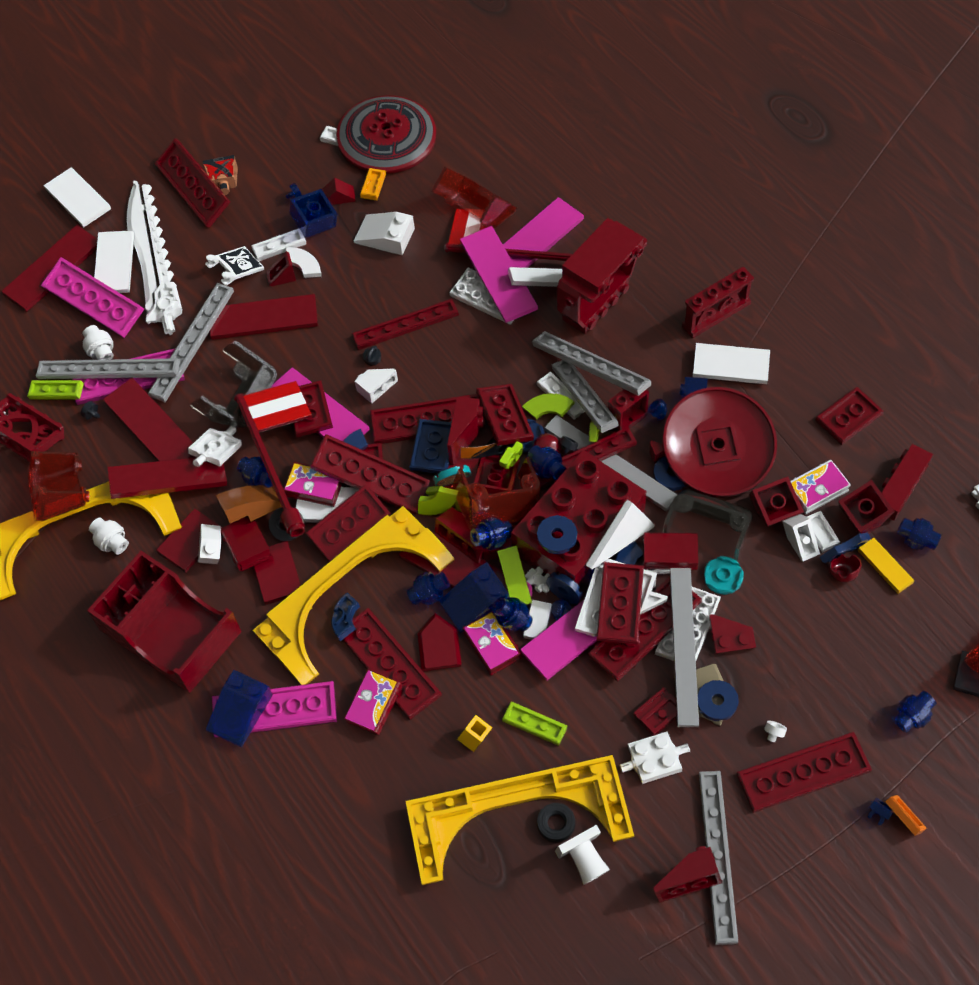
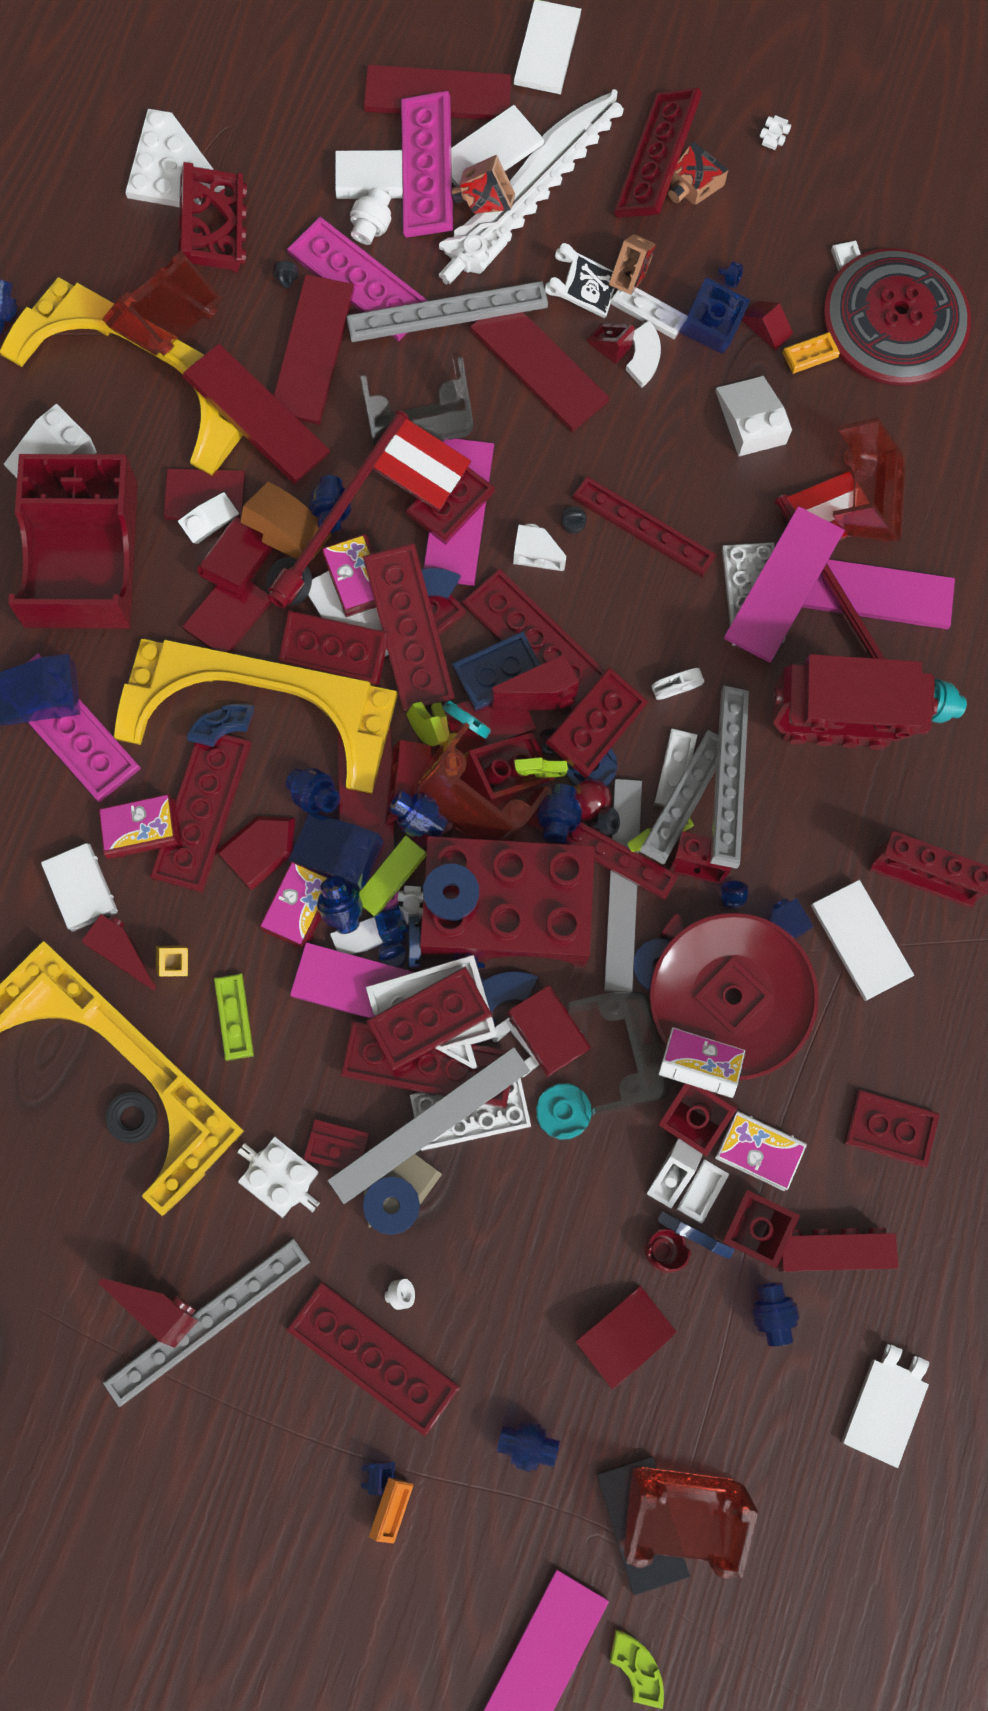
camera: 45 degrees right, 15 degrees up
lime tile [27,380,84,399] -> none
light grey tile [36,358,180,379] -> none
white piece [89,518,129,555] -> none
white plate [188,426,242,467] -> none
sticker [461,443,496,458] -> none
white tile [508,267,562,286] -> none
lime tile [522,393,575,420] -> none
white plant [555,825,610,885] -> none
white tile [586,500,655,569] -> none
dark red wing [709,614,756,654] -> none
yellow tile [858,538,914,594] -> none
none -> white slope [4,404,97,478]
none -> white piece [41,843,118,932]
none -> dark red slope [81,914,157,991]
none -> white piece [336,150,403,199]
none -> clear blue tile [374,906,408,944]
none -> torso [452,155,515,214]
none -> dark red slope [575,1286,677,1390]
none -> nougat torso [609,234,656,295]
none -> white piece [651,668,704,700]
none -> piece [659,1027,745,1098]
none -> white piece [760,115,791,150]

